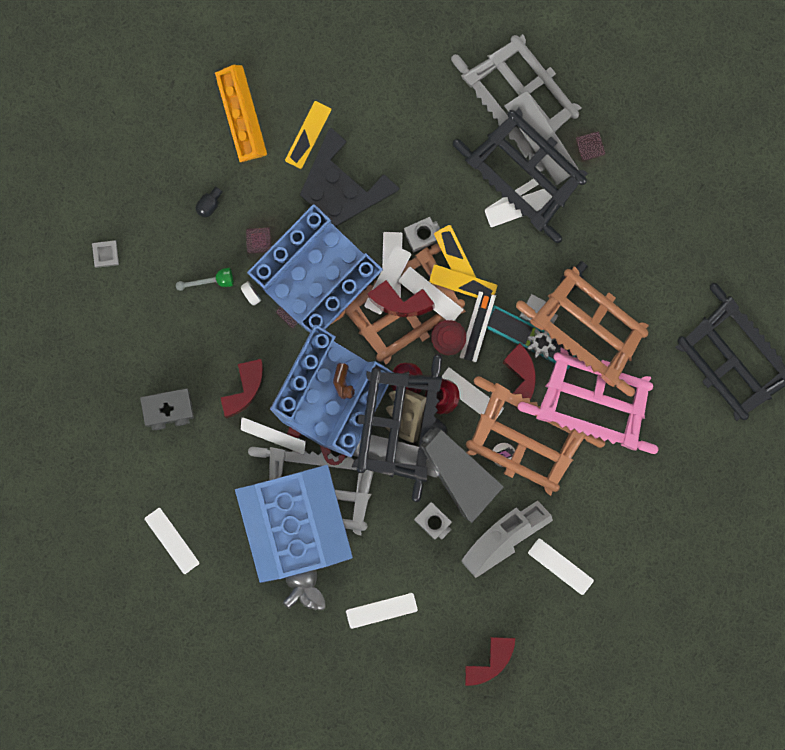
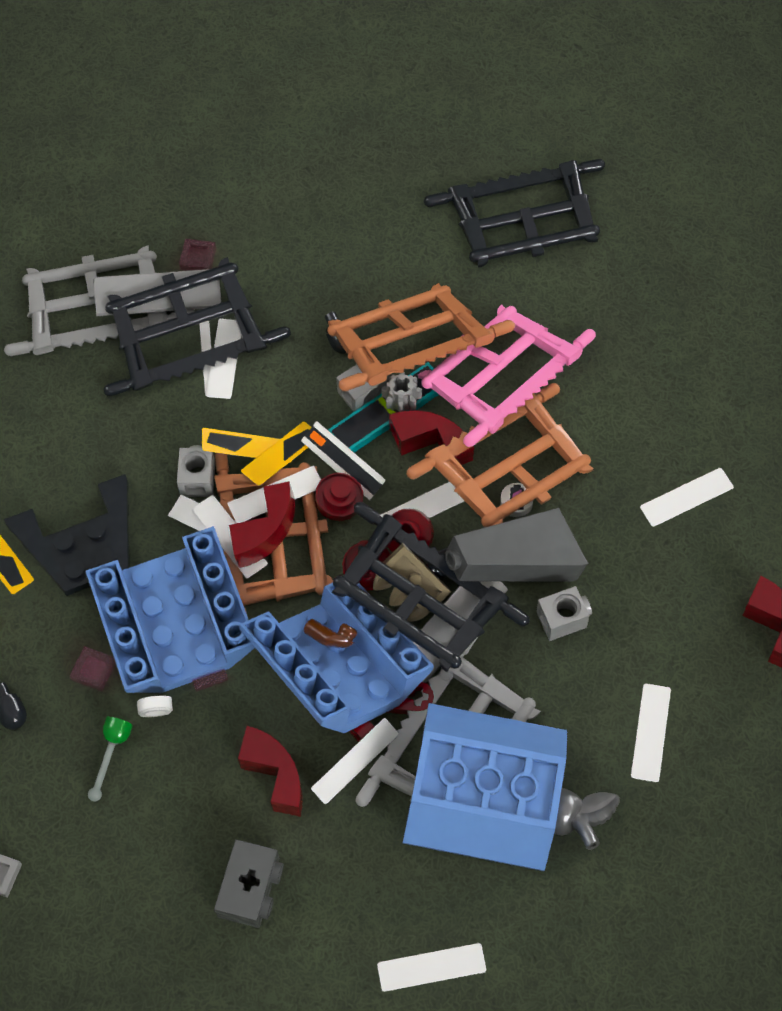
camera: 60 degrees left, 20 degrees down
light grey slope [462,501,553,578] -> none

